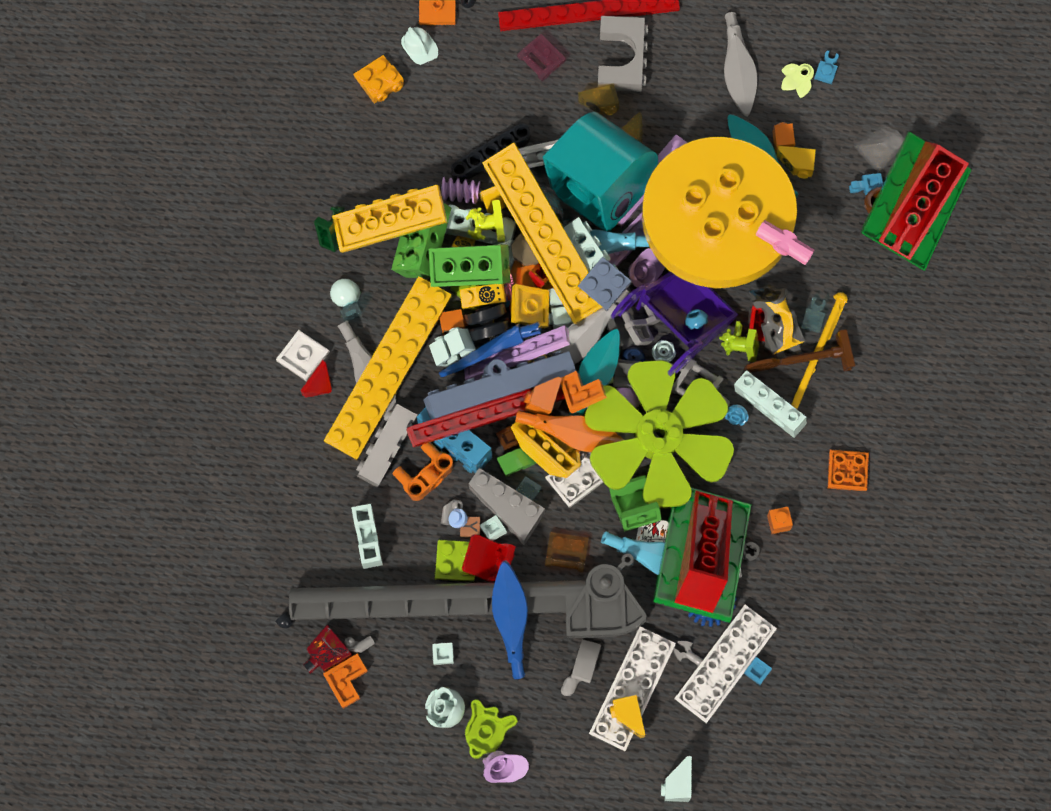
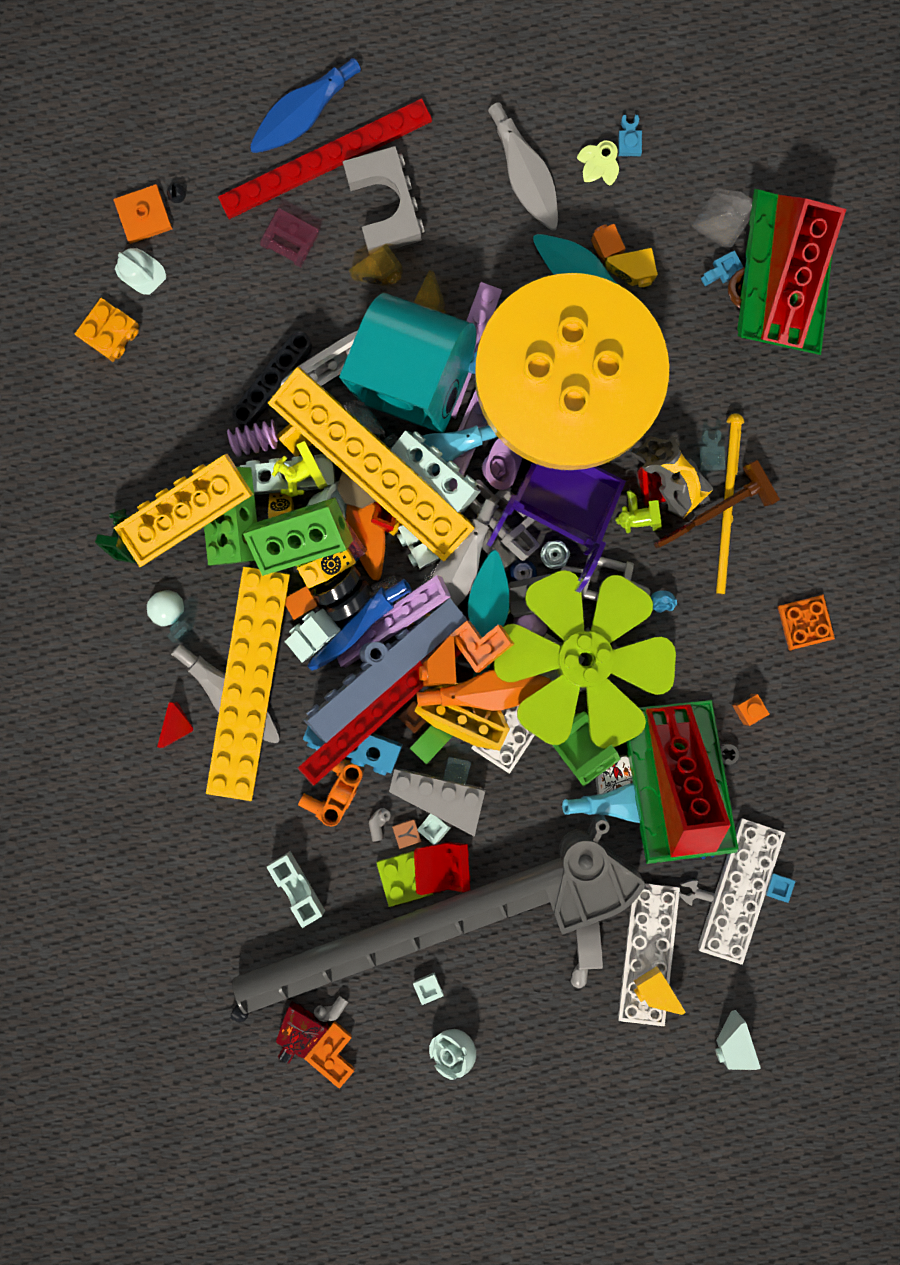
camera: 20 degrees left, 15 degrees up
white plate [276,330,330,381] -> none
light grey wedge [356,404,417,487] -> none
light blue plate [449,509,468,528] -> none
lime tile [465,699,518,759] -> none
lavender piece [483,751,529,783] -> none
blue animal [492,560,528,679] -> none
yellow plate [511,284,549,328] -> none
clear orange plate [545,532,589,572] -> none
sand blue plate [578,257,632,311] -> none
dark azure plate [685,309,708,330] -> none
light aqua brick [734,370,807,438] -> none
bright pink piece [756,220,815,265] -> none

